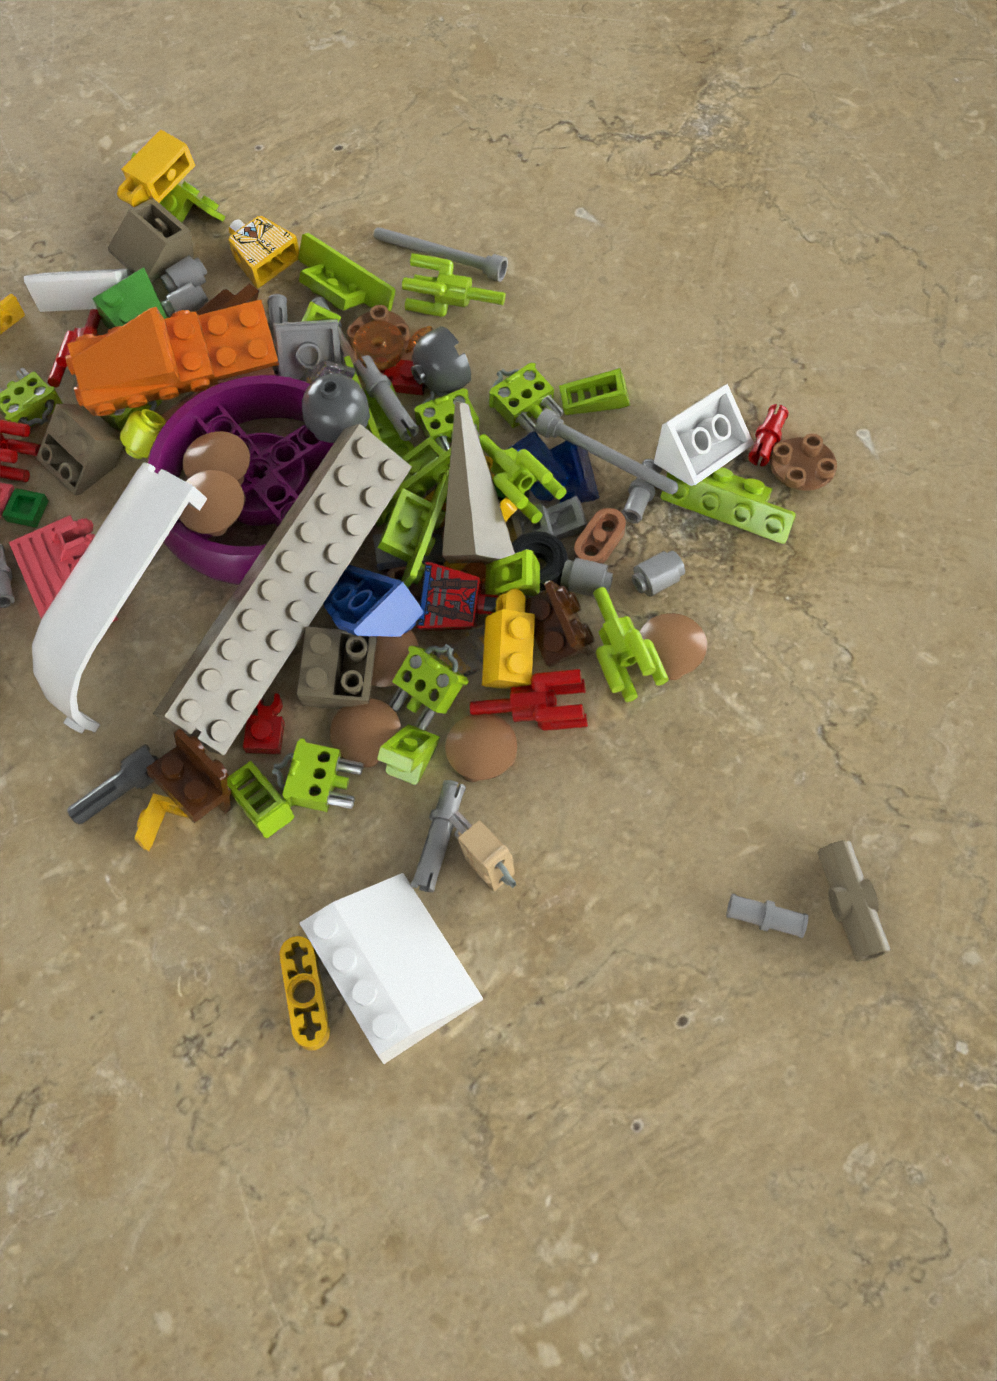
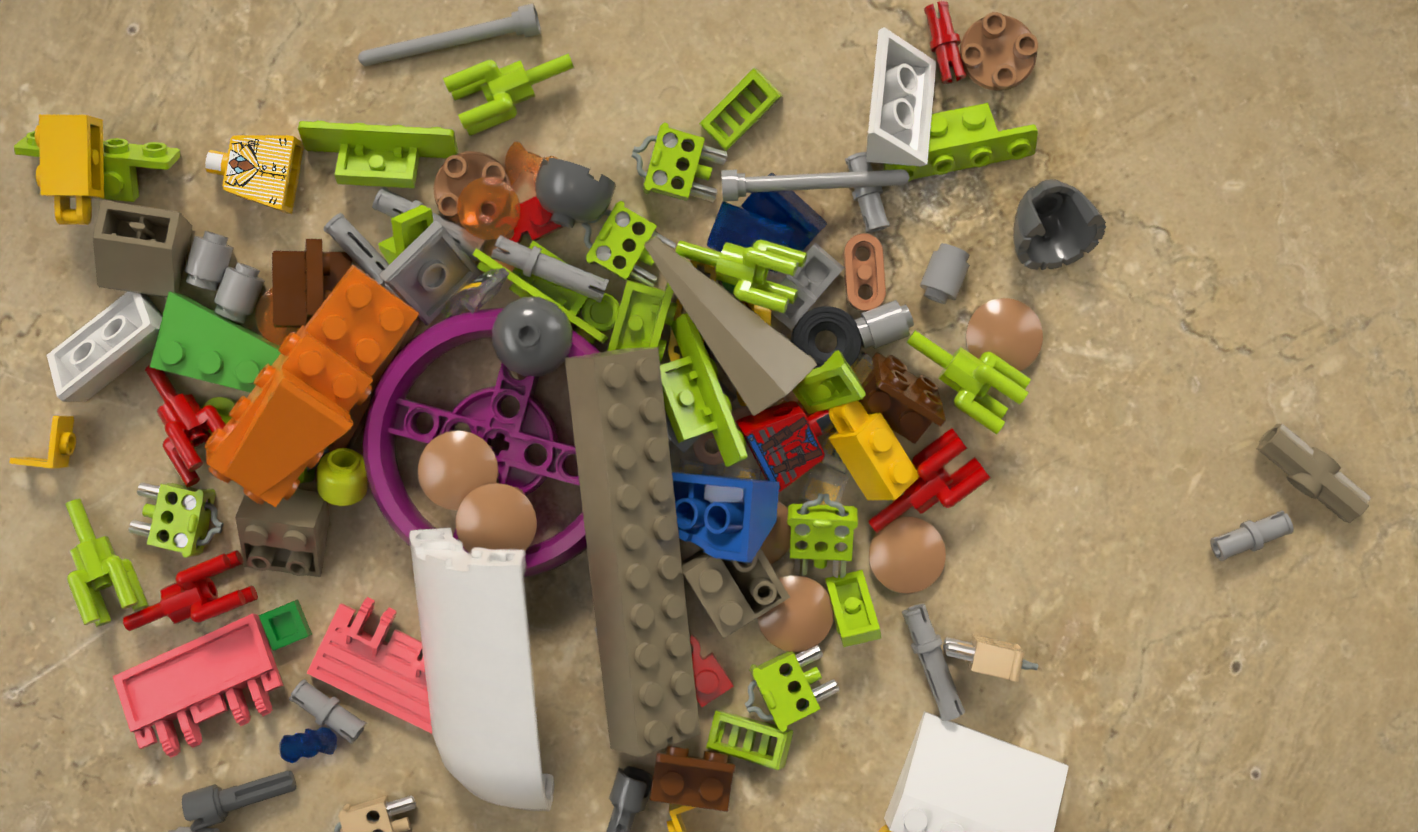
camera: 40 degrees left, 25 degrees up
none -> dark grey hair [1013,179,1106,270]

